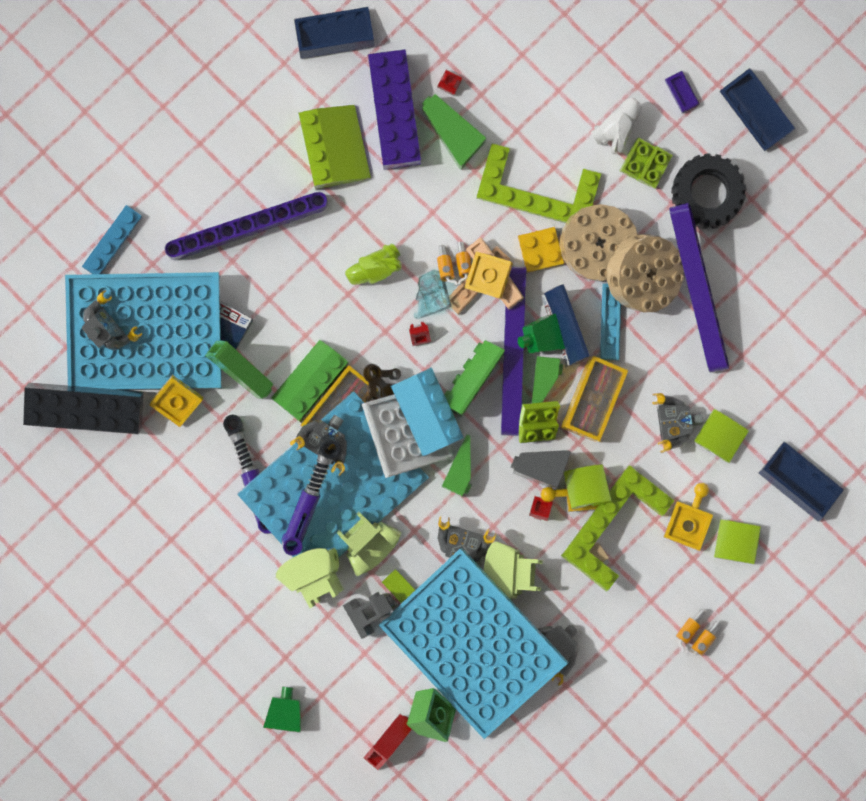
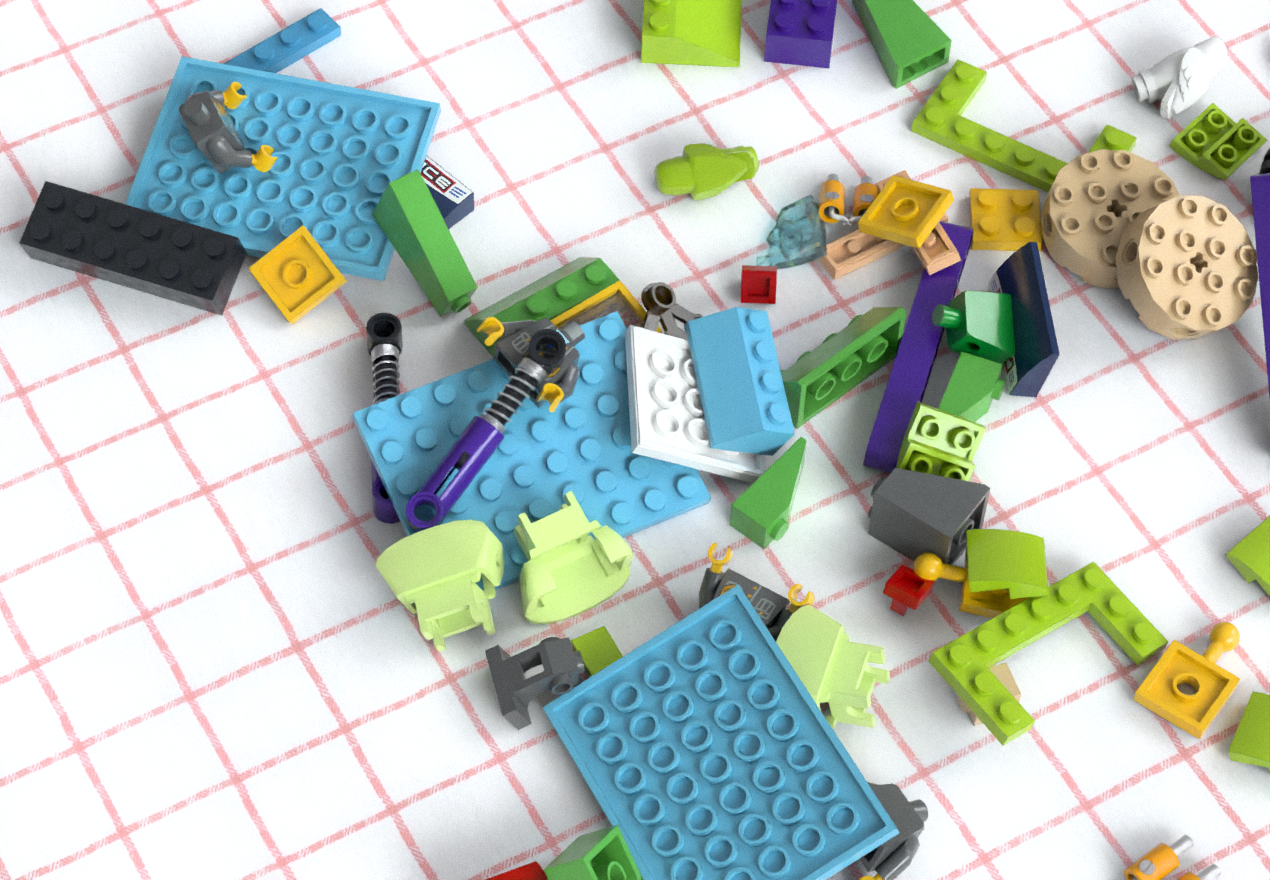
camera: 15 degrees right, 30 degrees down
dark purple beam [165,192,328,260] -> none
green torso [263,686,301,733] -> none
clear brick [560,356,628,442] -> none
medium azure tile [600,283,621,361] -> none
dark grey torso [652,393,703,453] -> none

